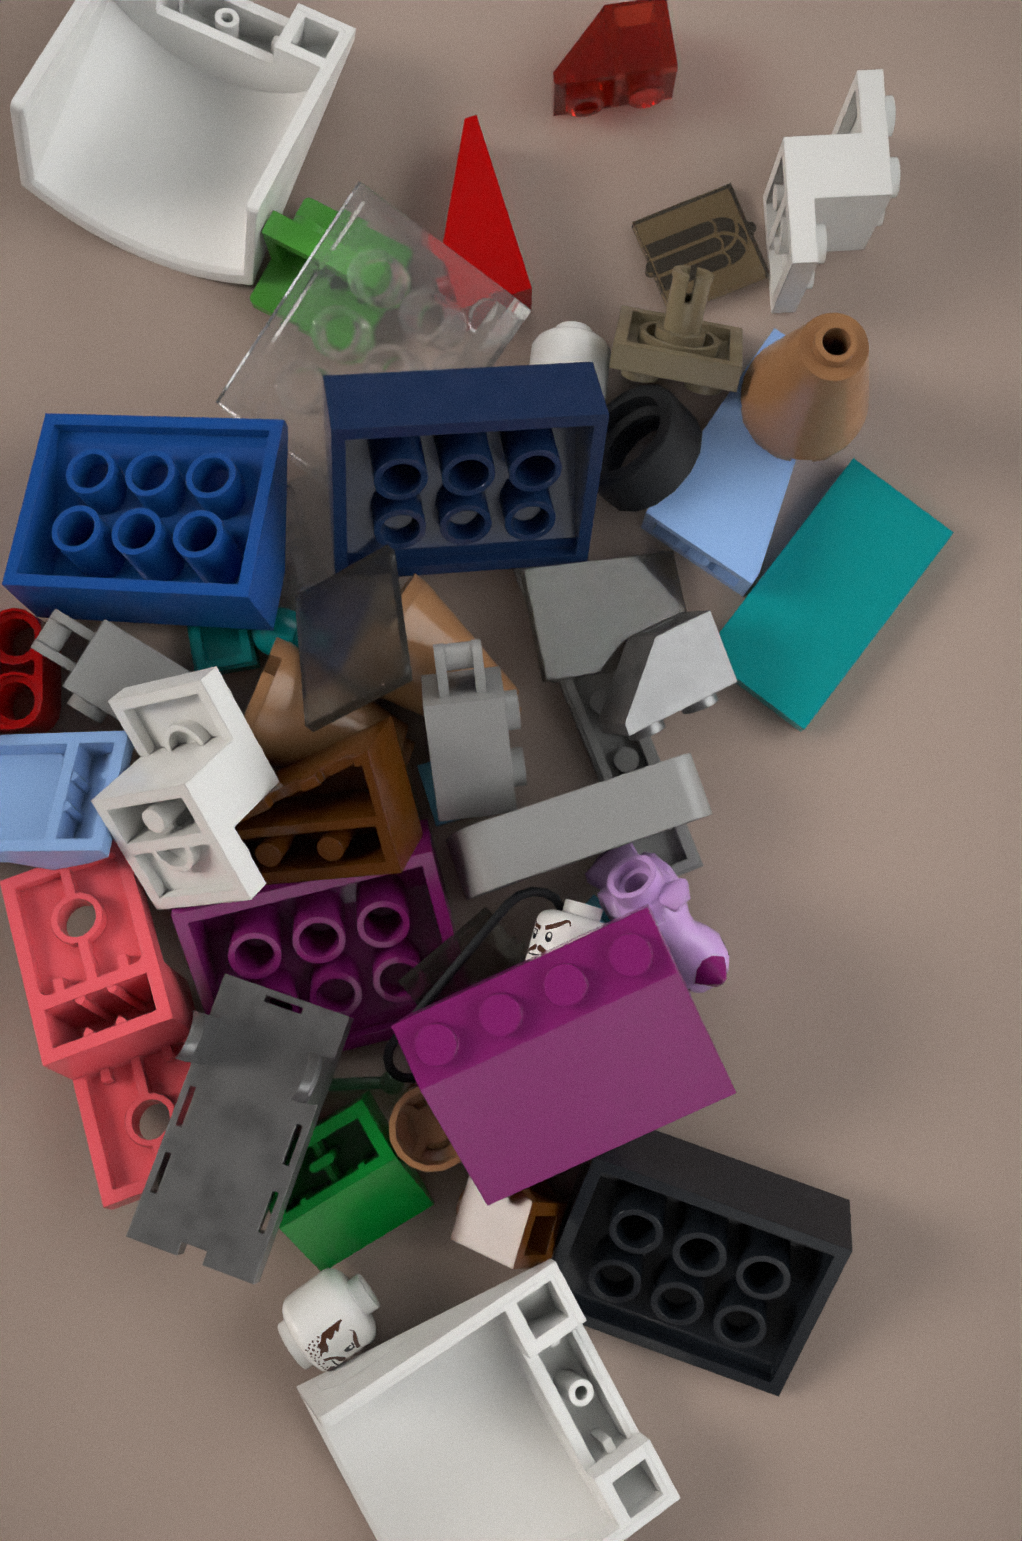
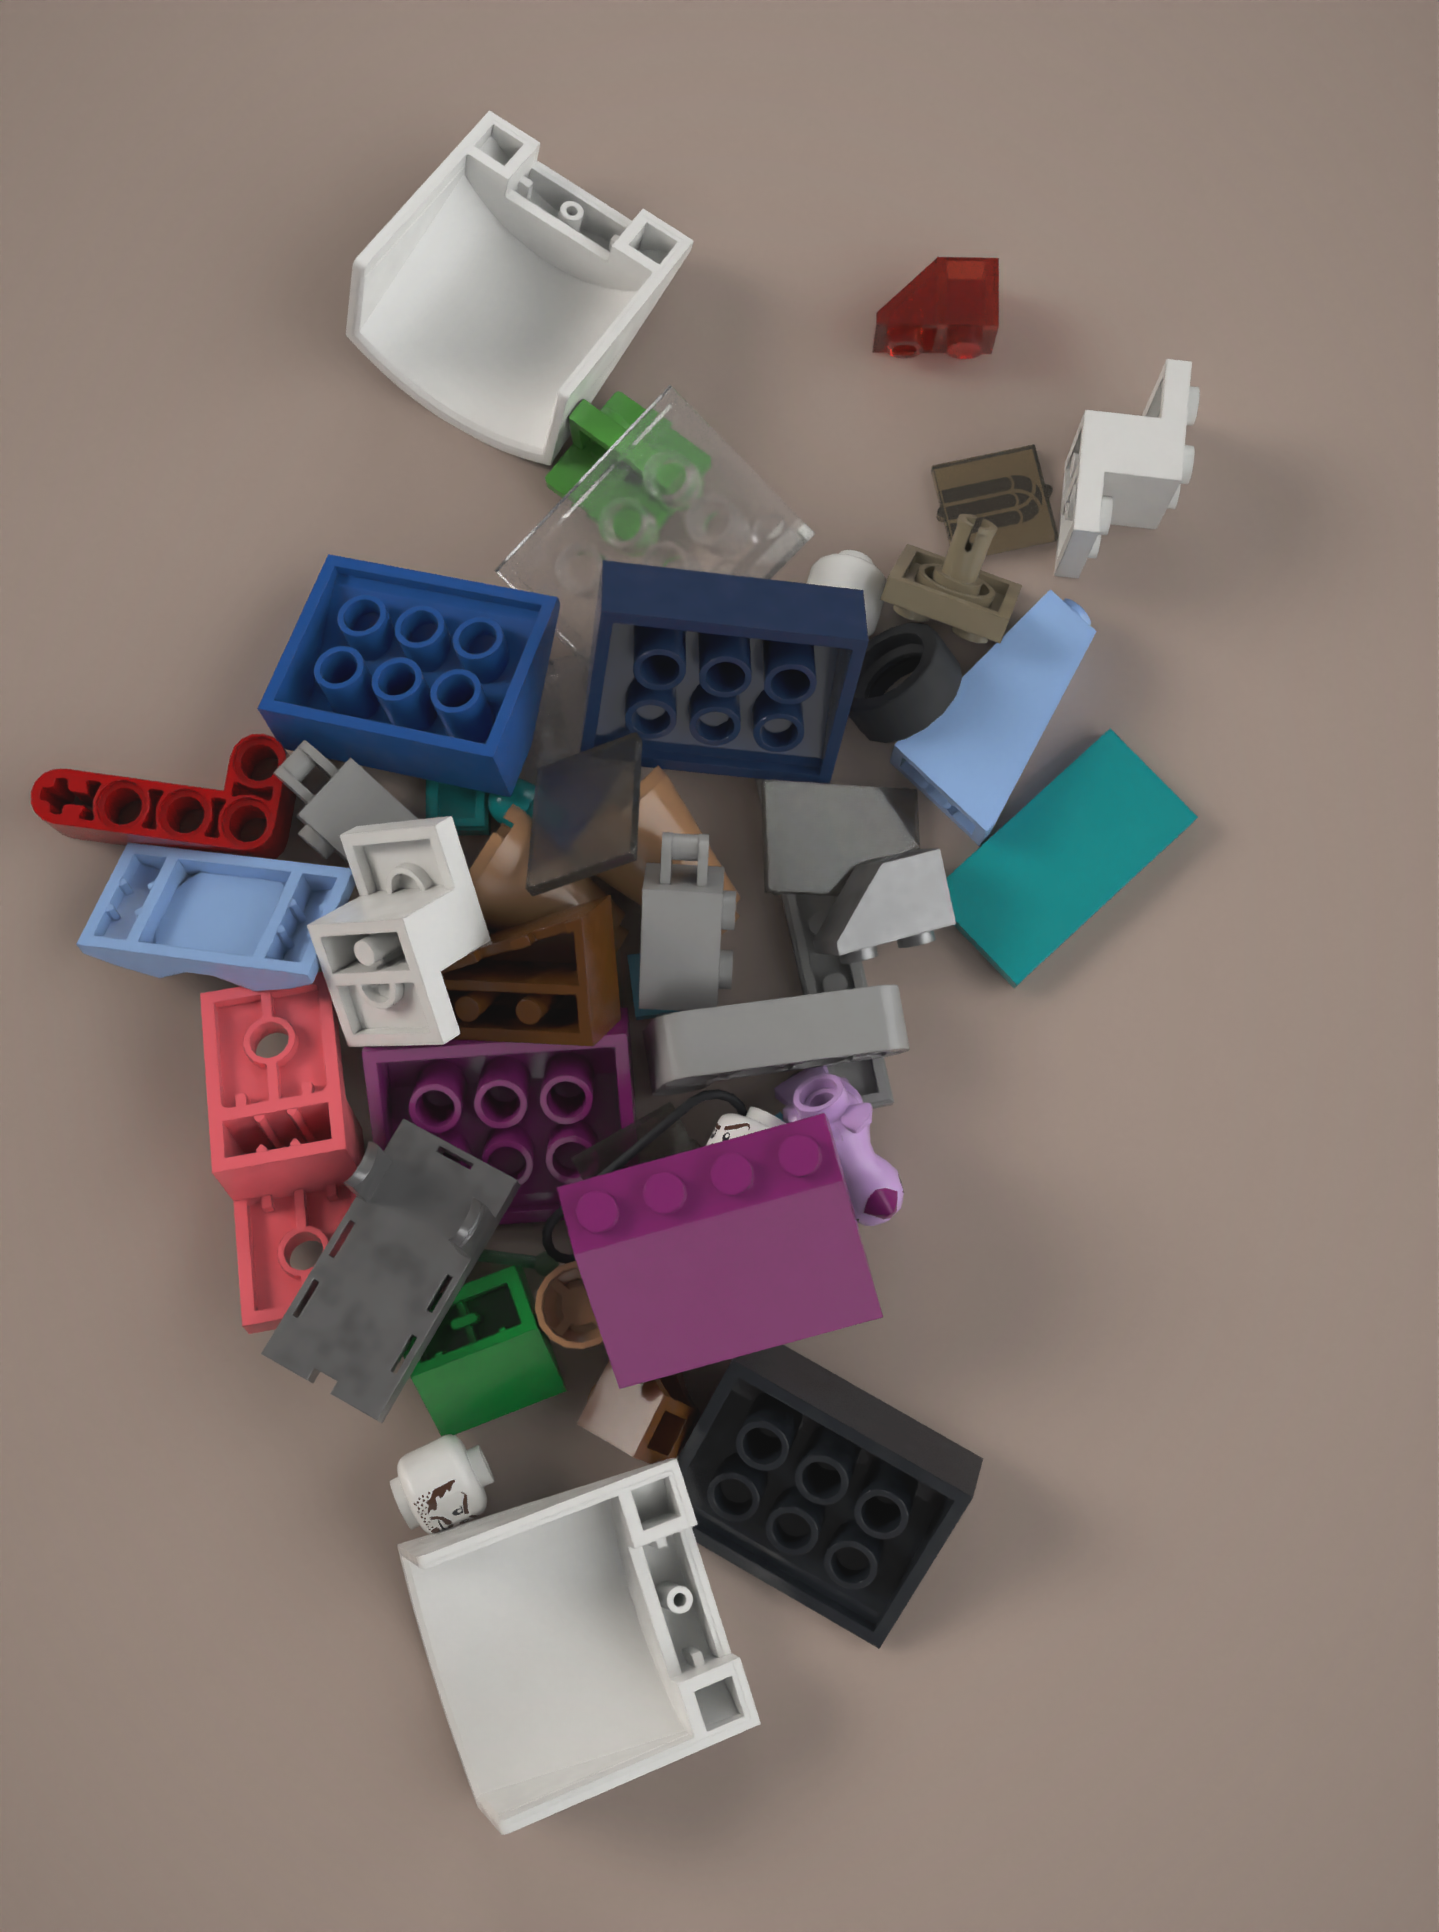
camera: 10 degrees right, 5 degrees down
red slope [434,115,532,333] -> none
medium nougat cone [741,313,869,462] -> none

